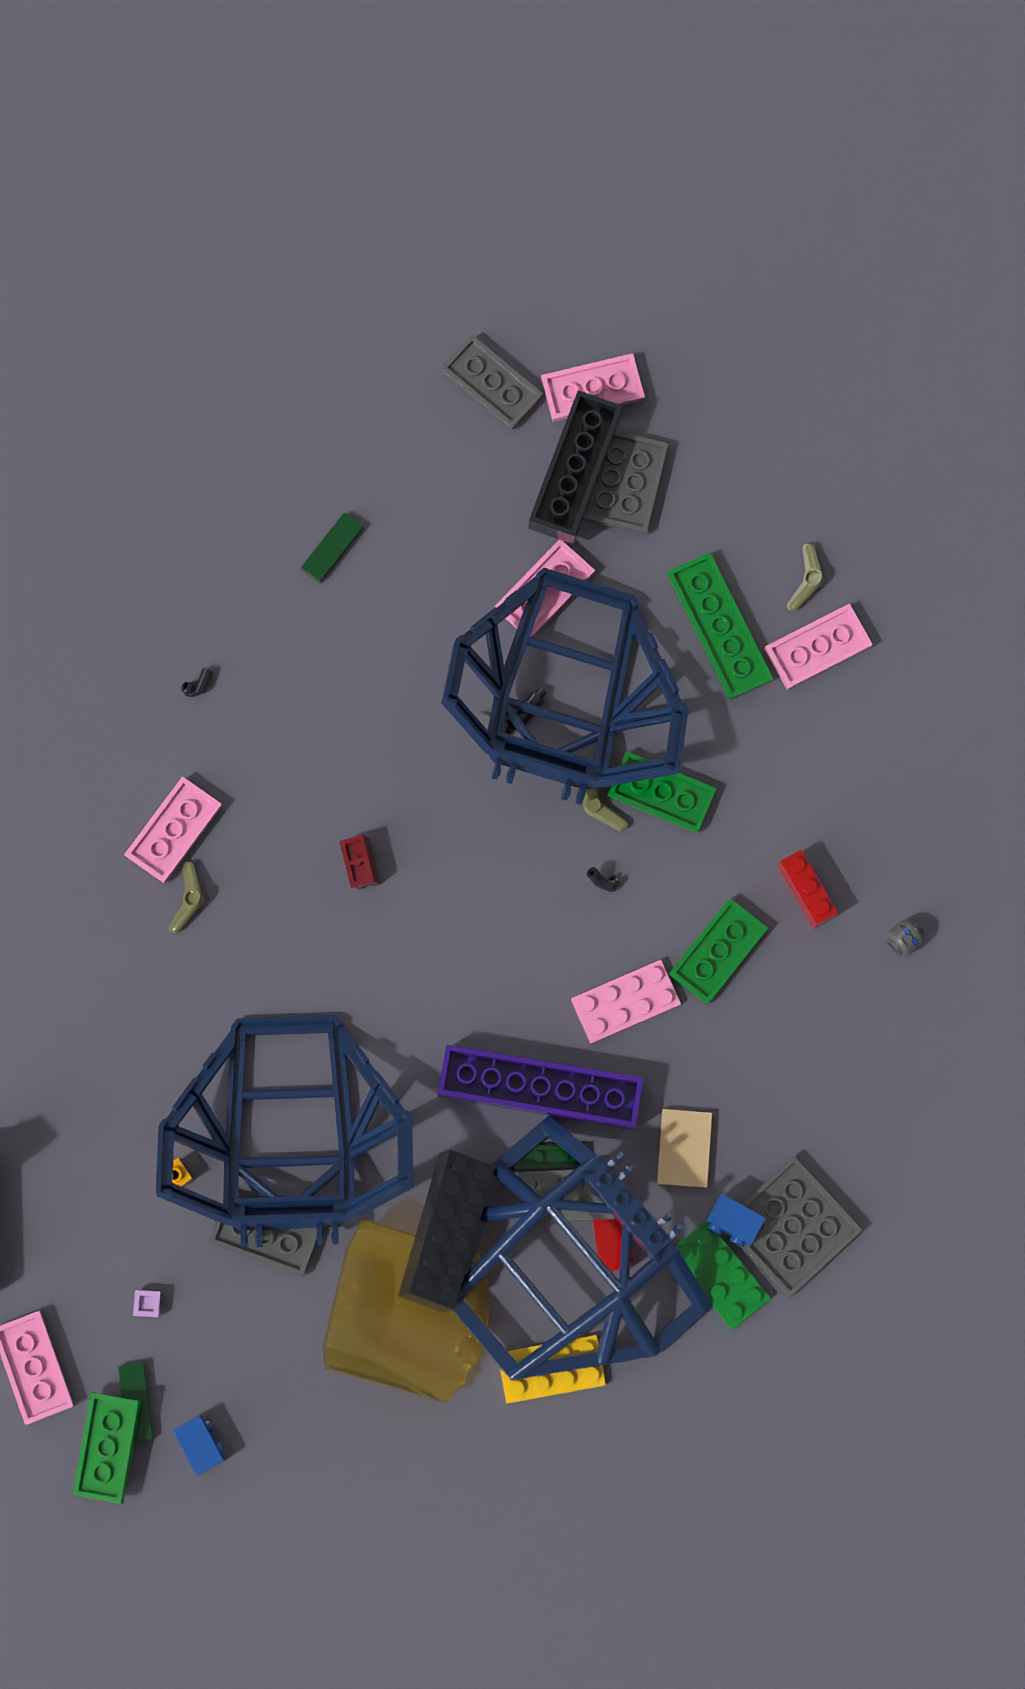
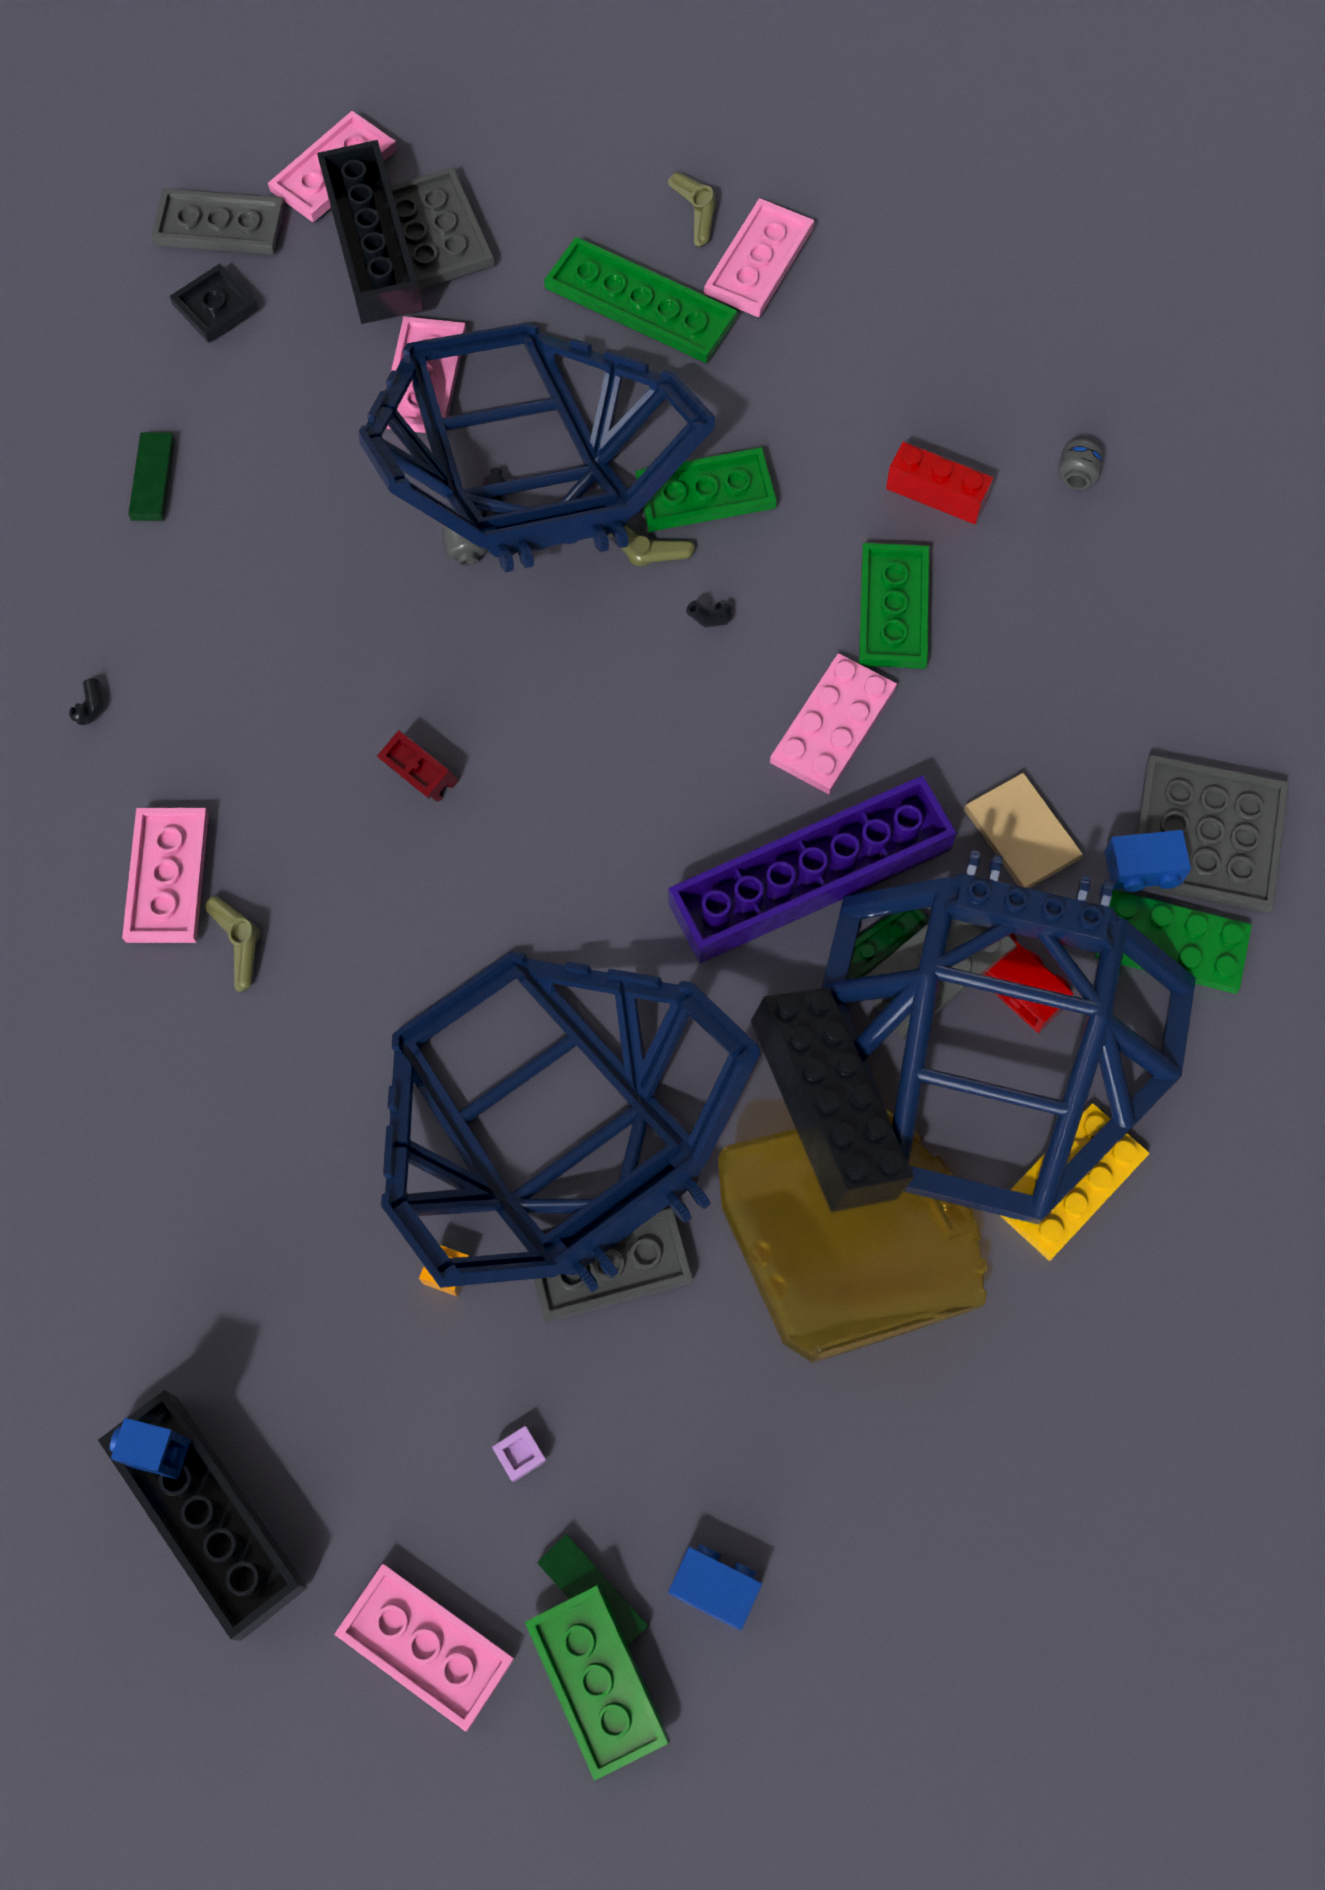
camera: 30 degrees left, 10 degrees down
none -> black plate [169,263,259,343]

